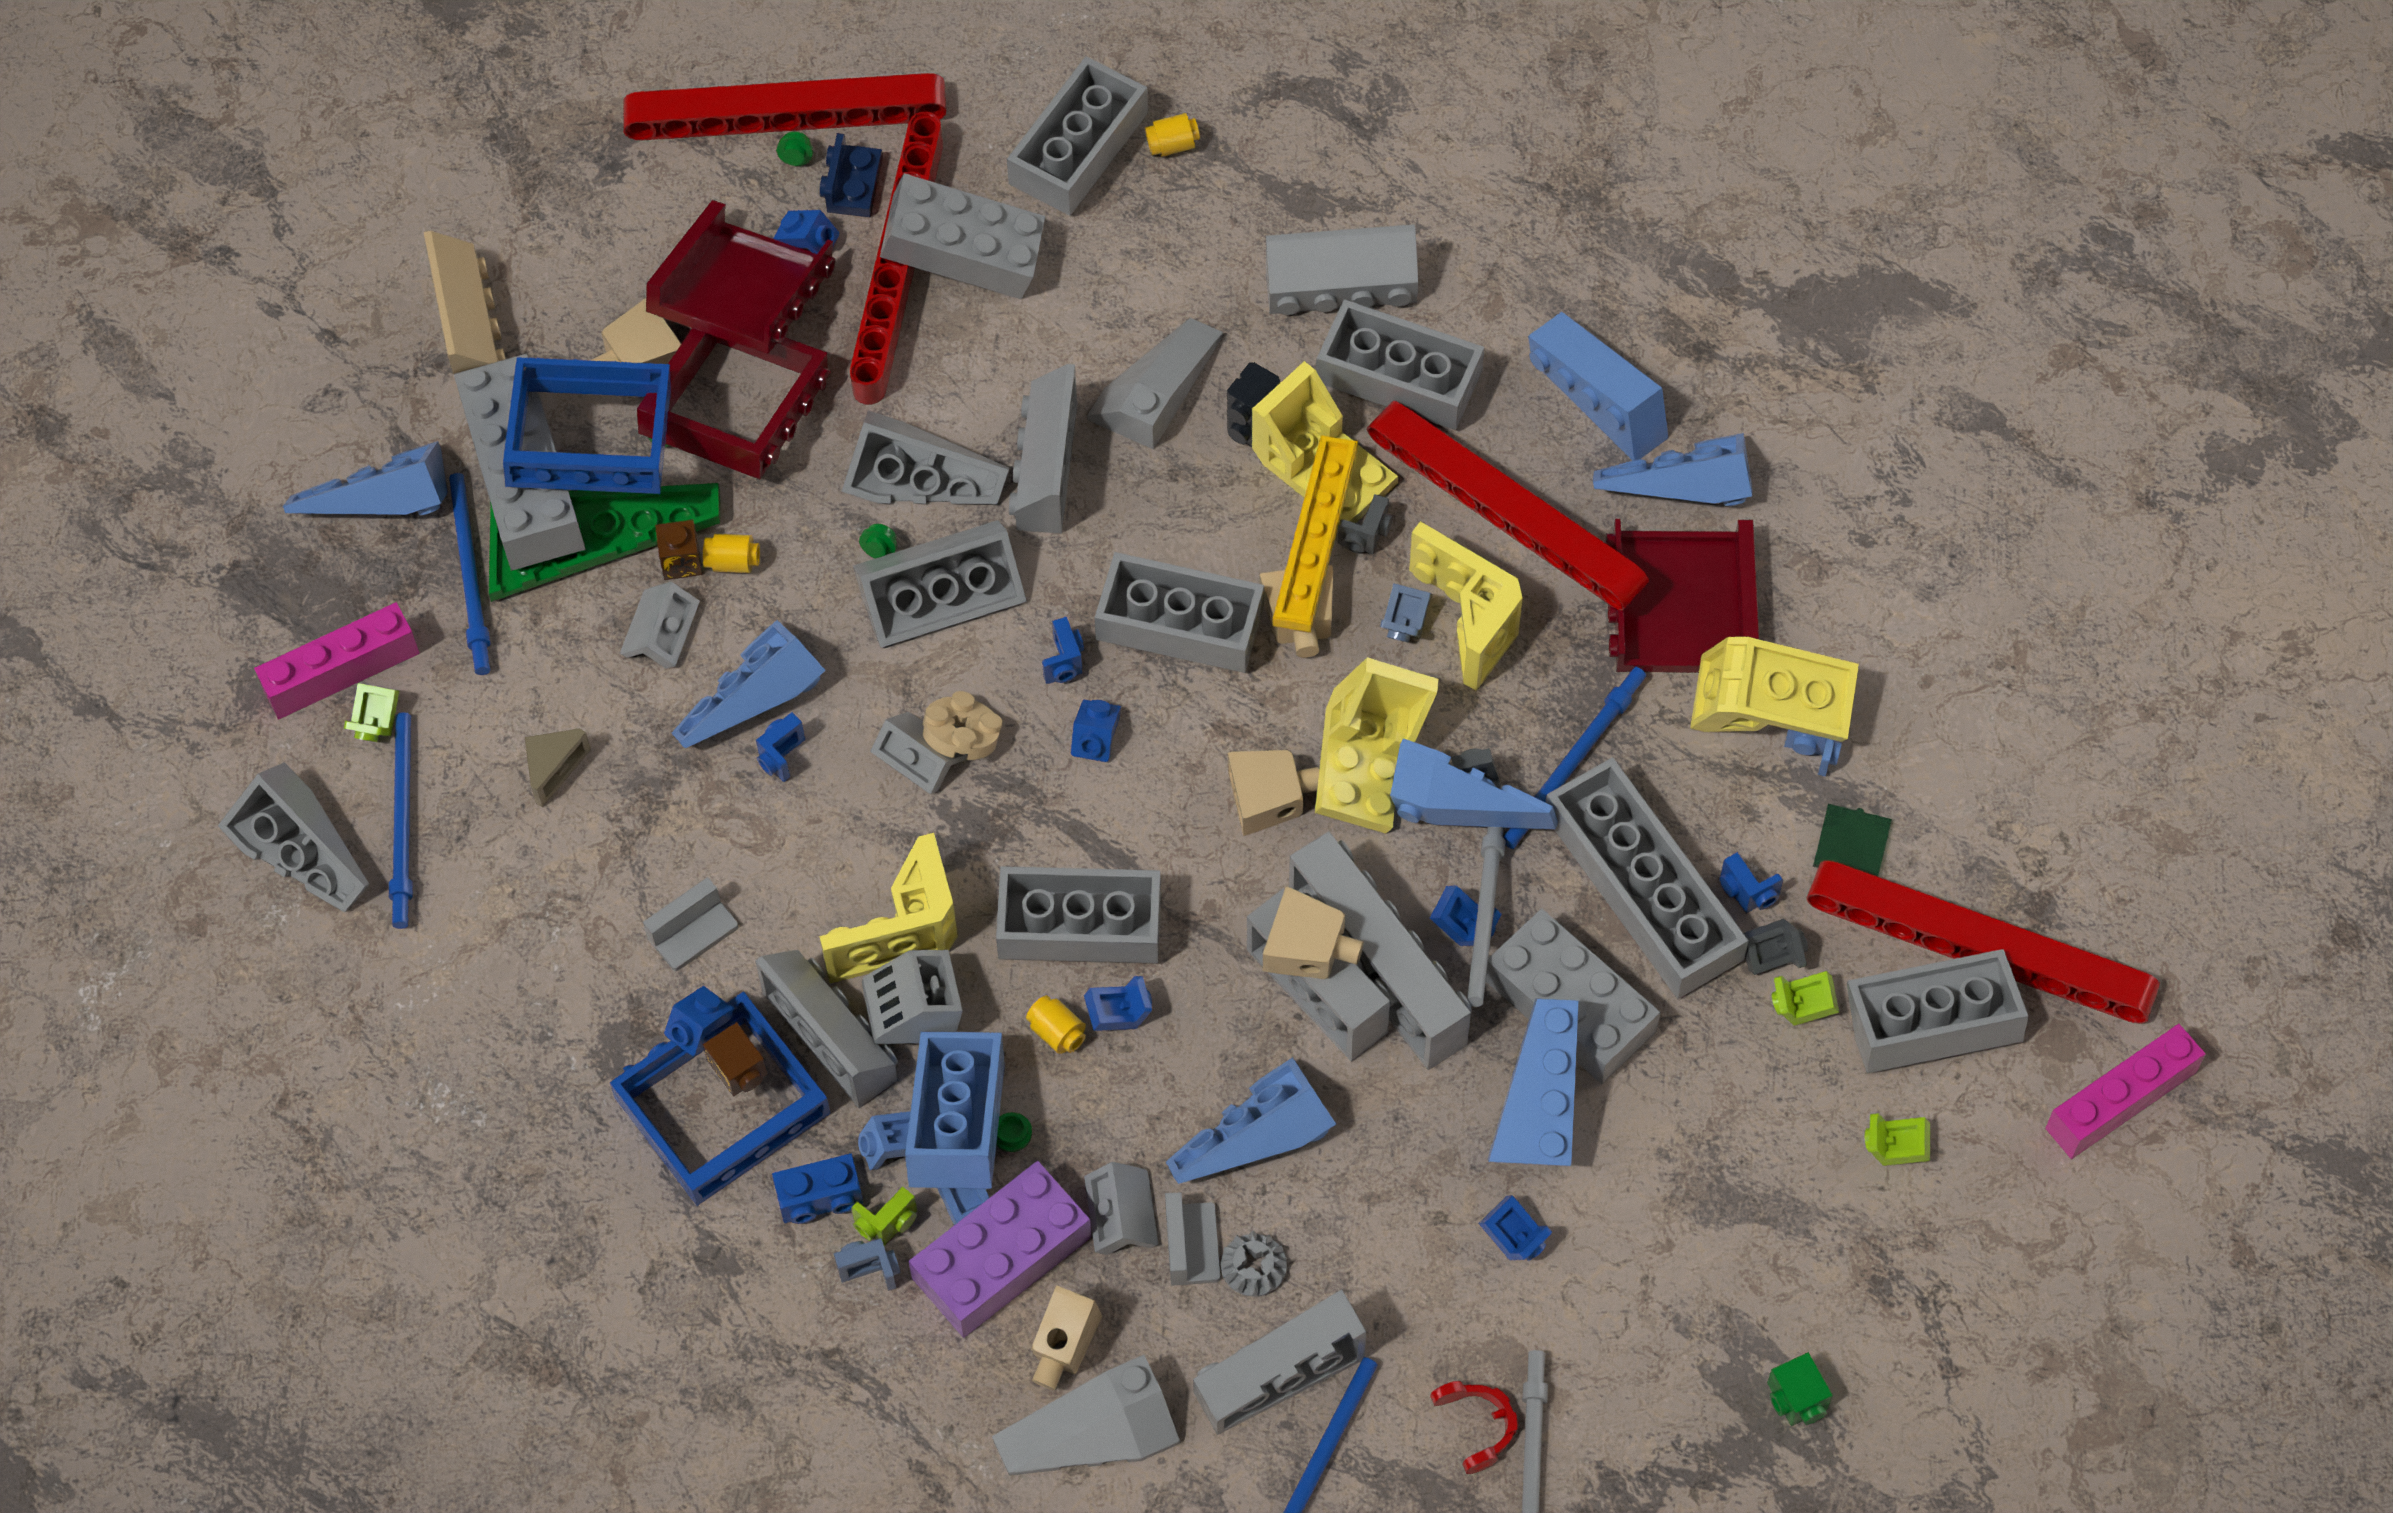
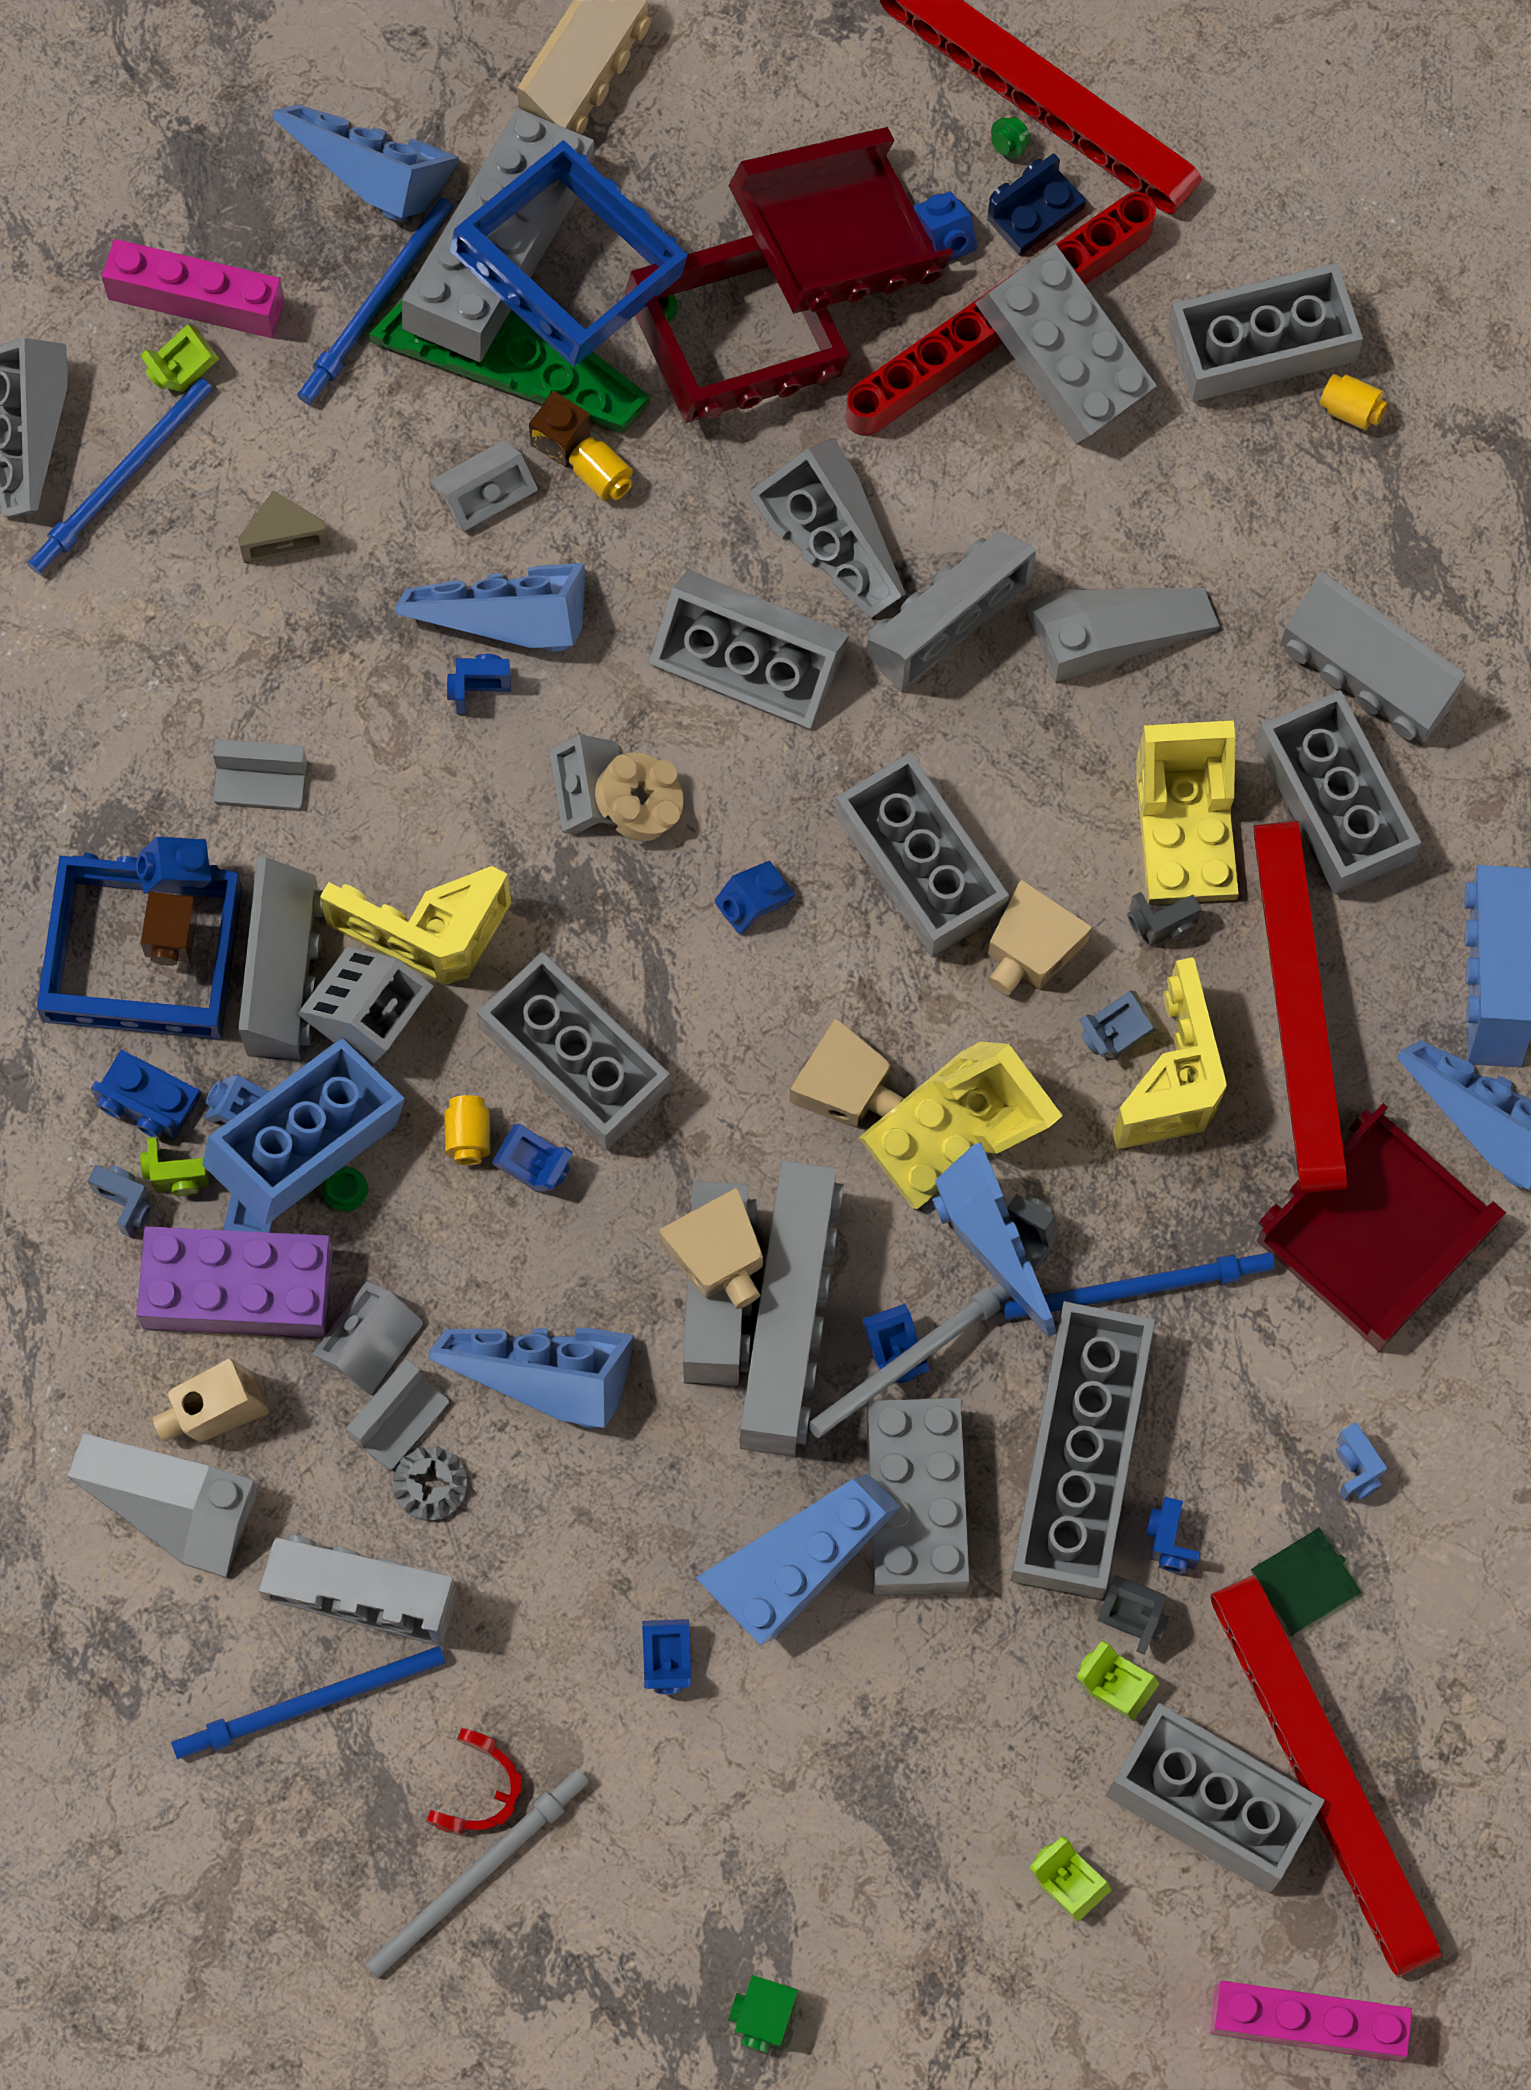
camera: 40 degrees right, 10 degrees up
tan torso [591,298,681,364] -> none
green plate [859,524,897,559] -> none
blue bracket [1042,617,1084,684] -> none
black brick [1227,362,1281,447] -> none
yellow tile [1273,435,1358,633] -> none
light yellow bracket [1690,637,1859,742] -> none

